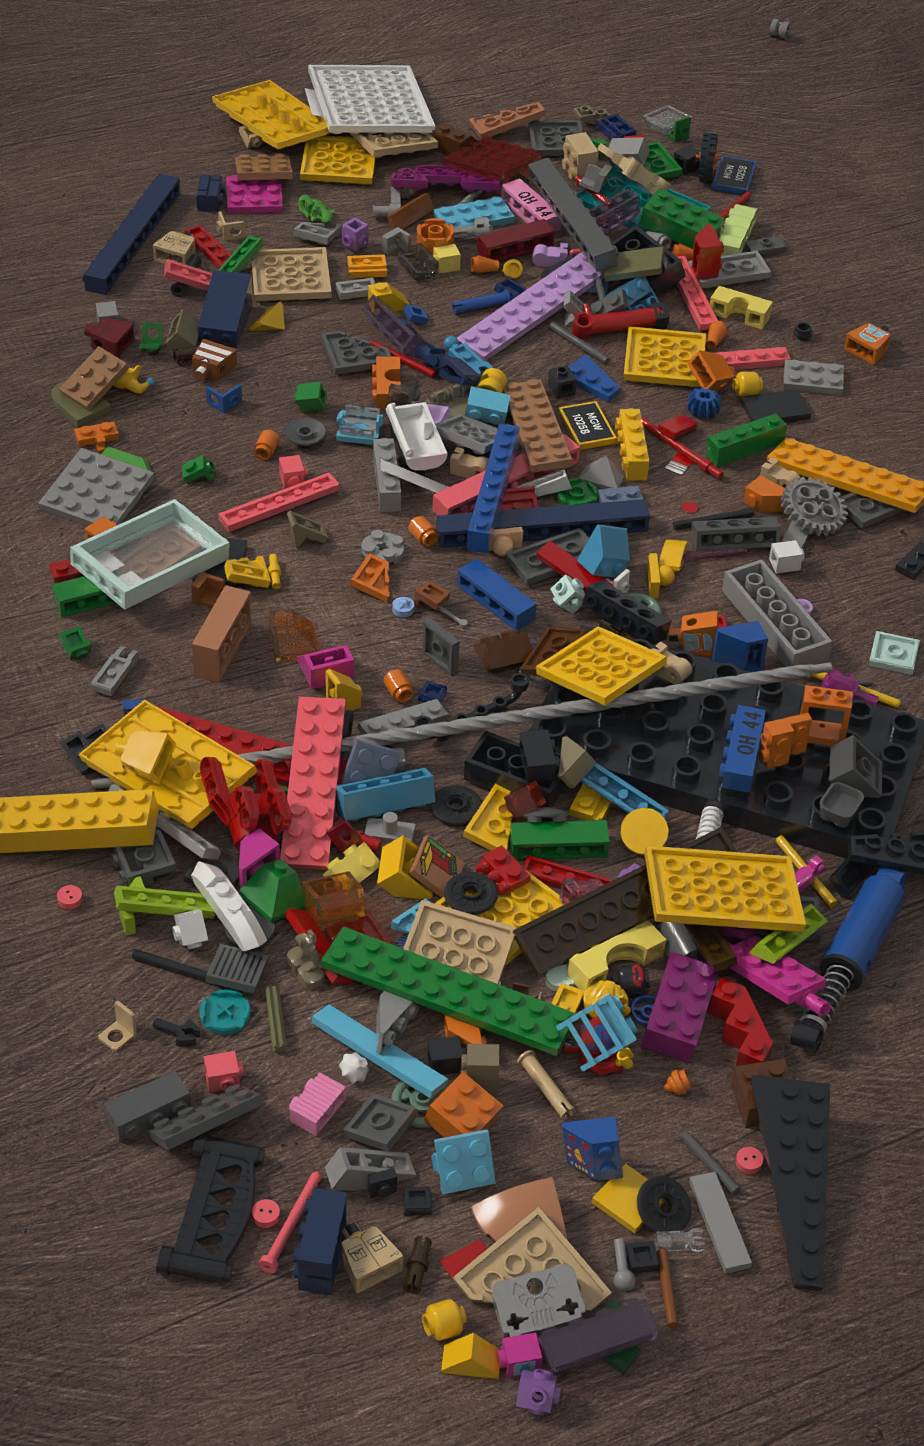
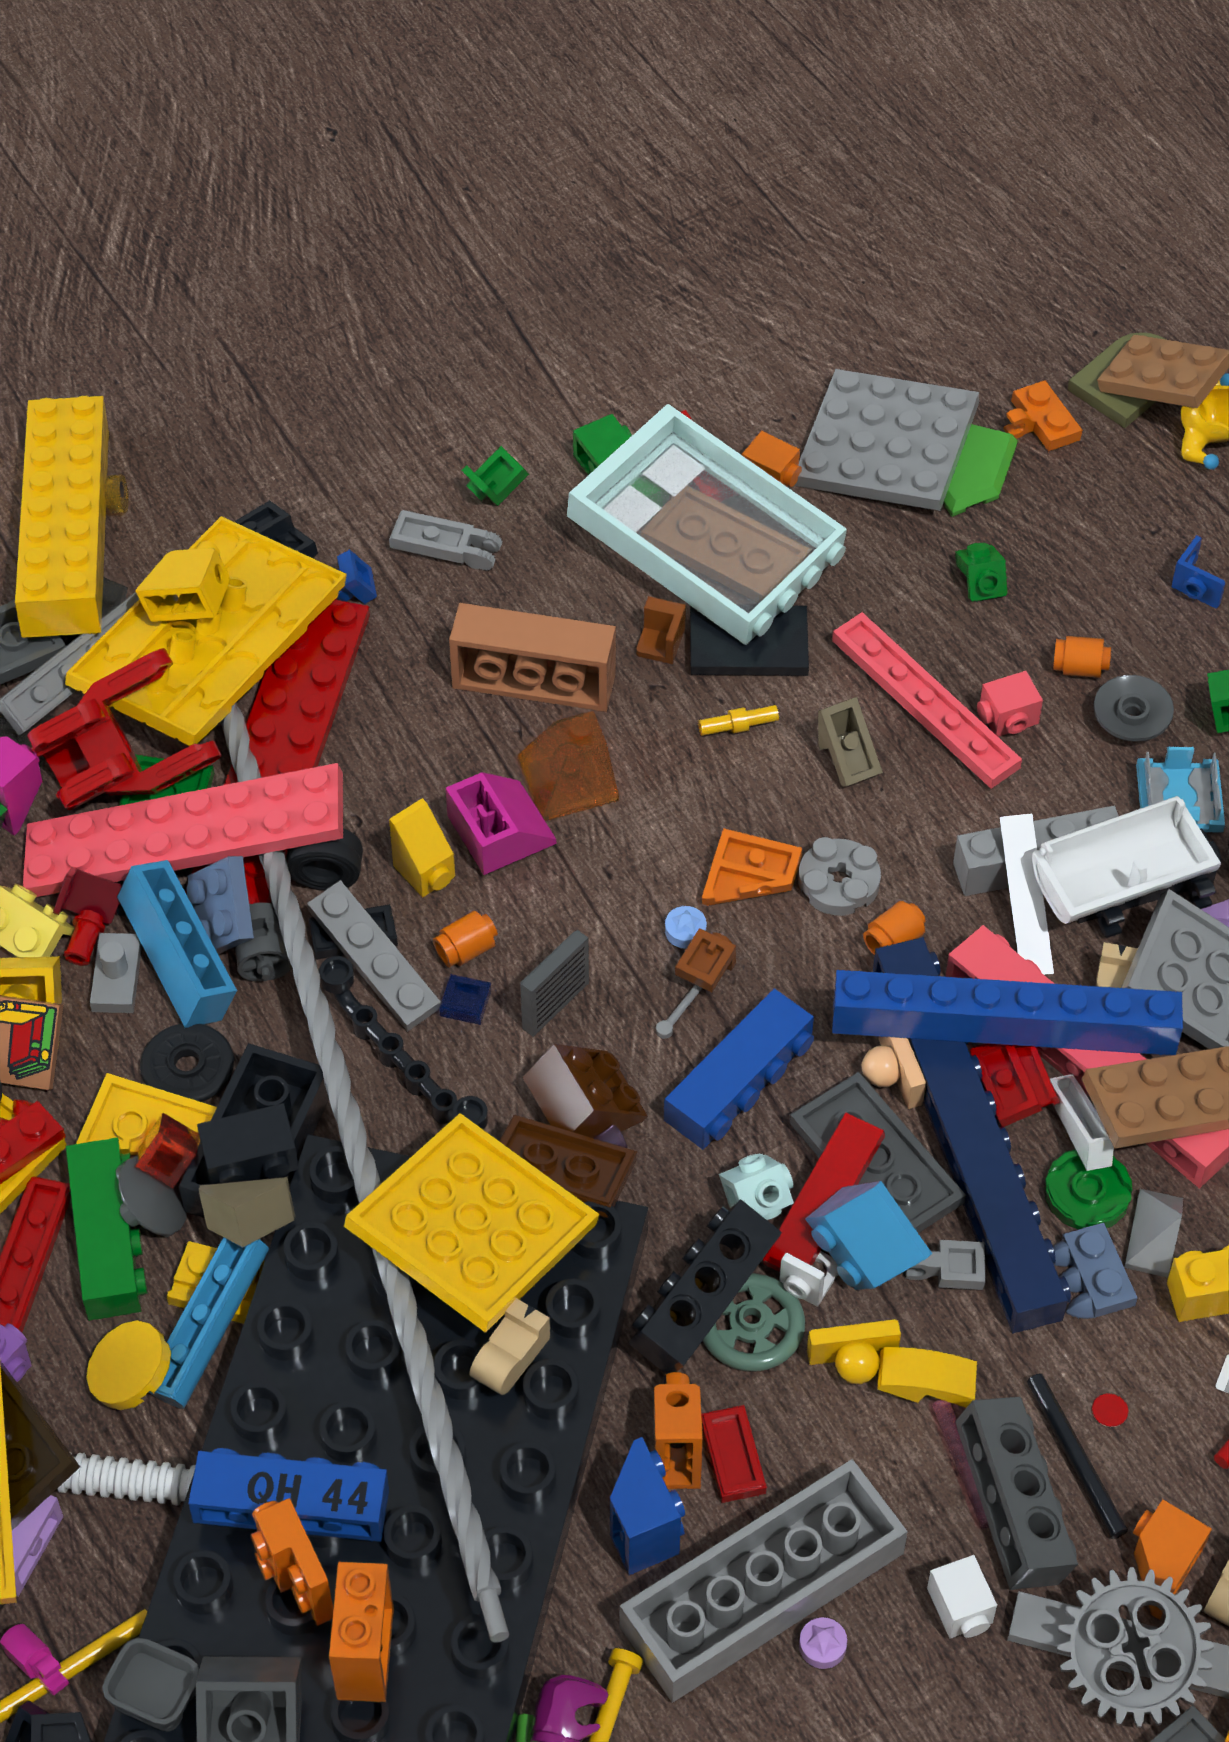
camera: 85 degrees right, 10 degrees up
yellow wing [224,556,271,588] -> none

